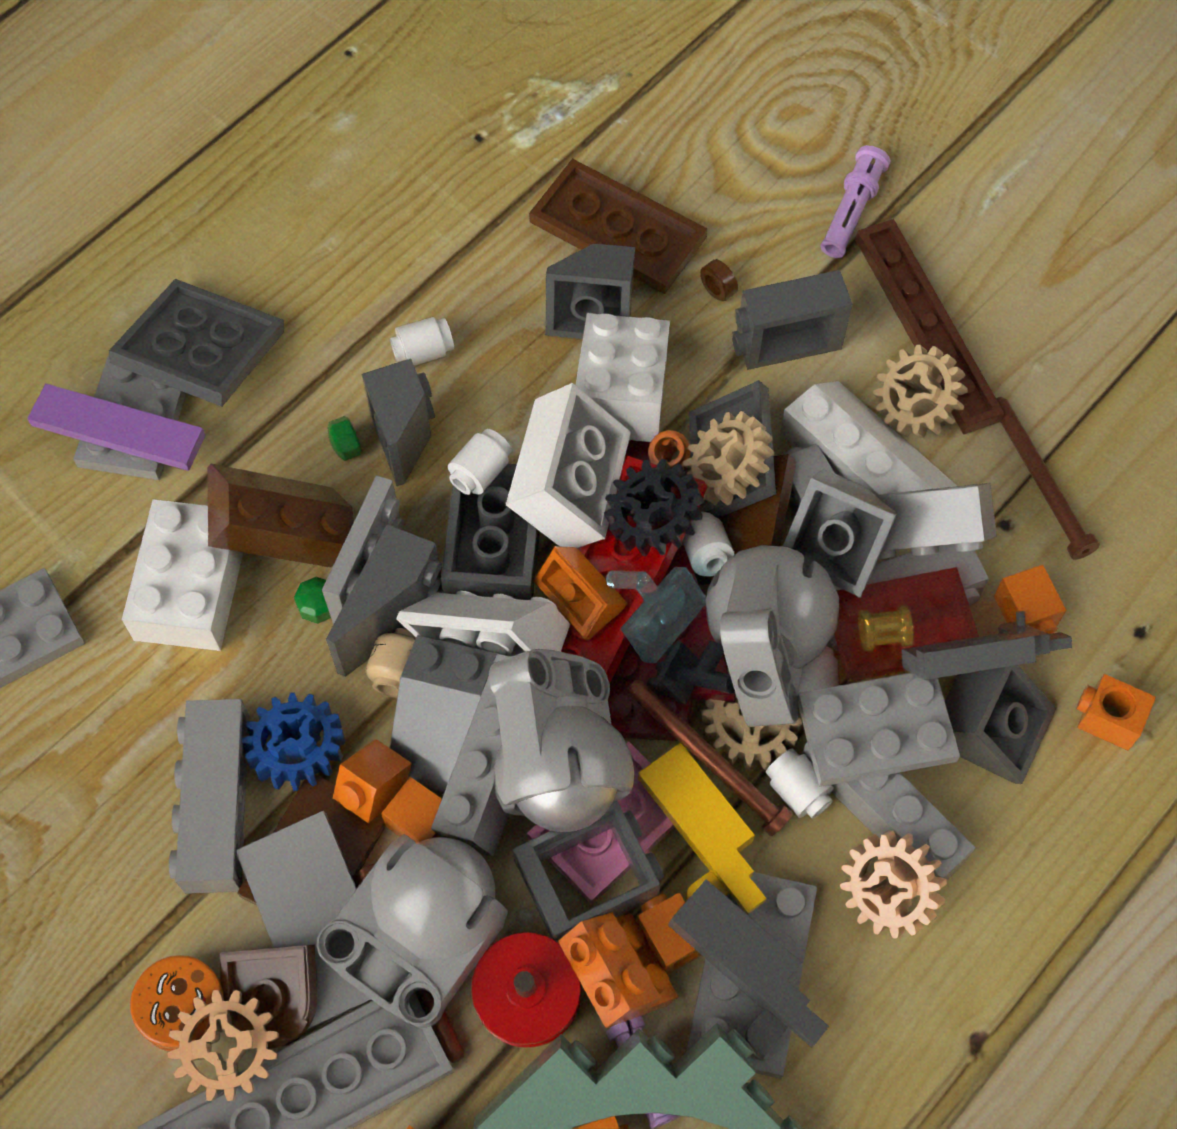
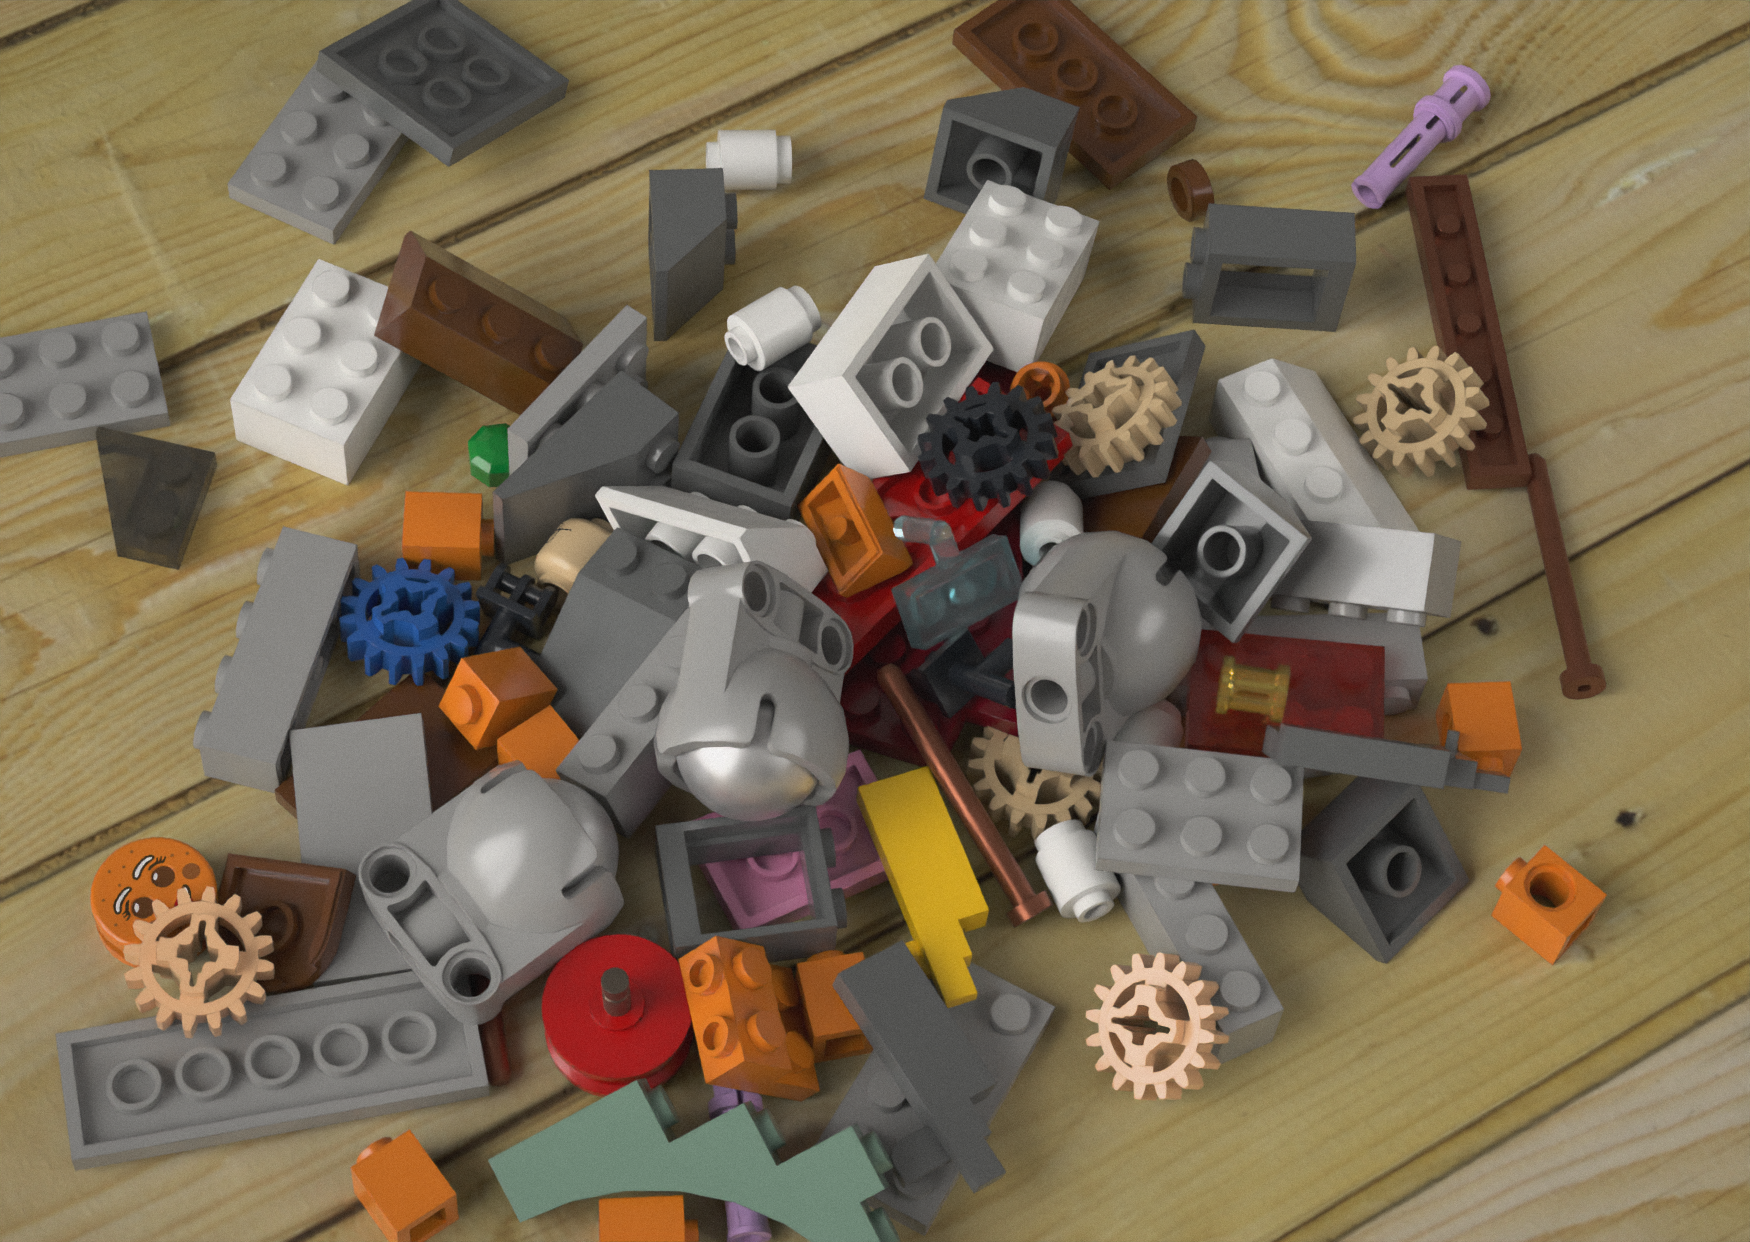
camera: 10 degrees right, 5 degrees down
medium lavender tile [27,383,205,471] -> none
green tile [327,416,362,461] -> none
none -> clear smoke wing [95,426,217,570]
none -> orange brick [402,491,495,581]
none -> black arm [472,562,559,664]

